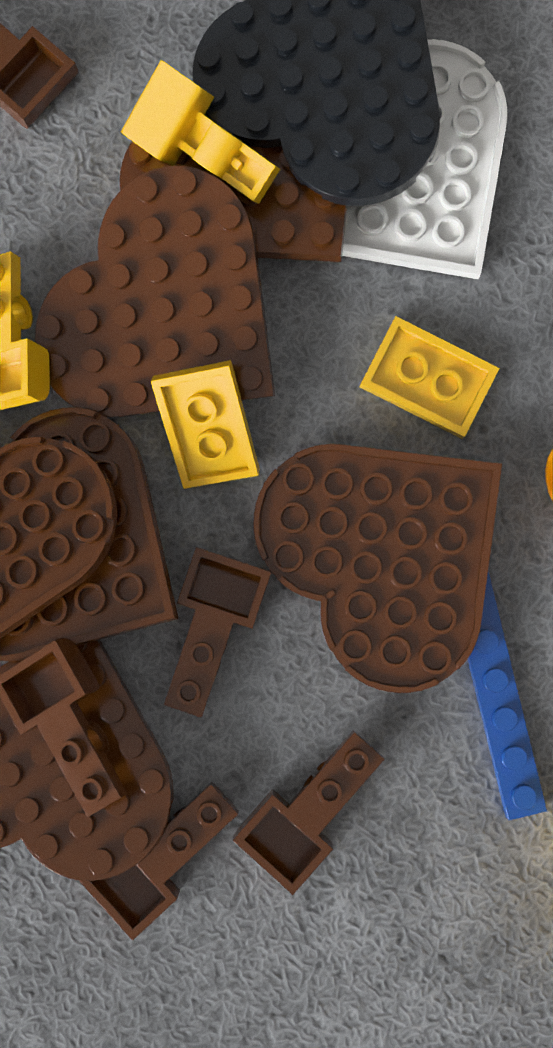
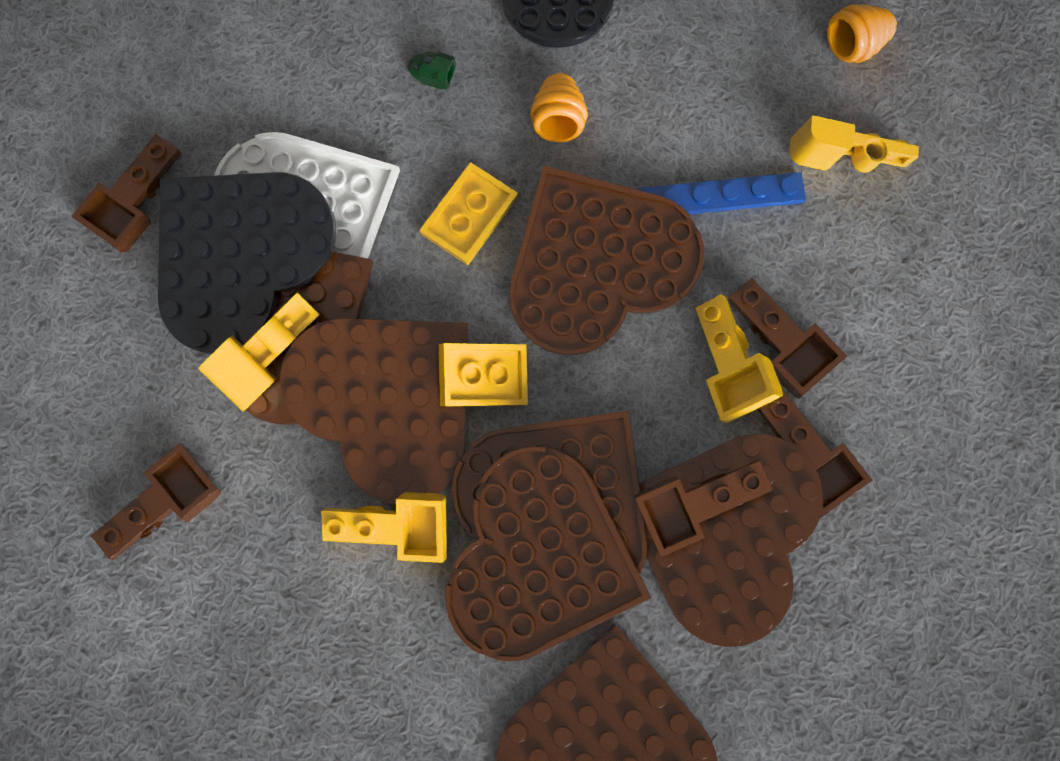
camera: 80 degrees left, 10 degrees down
reddish brown plate [164,547,271,718] -> none
none -> yellow plate [695,294,783,423]

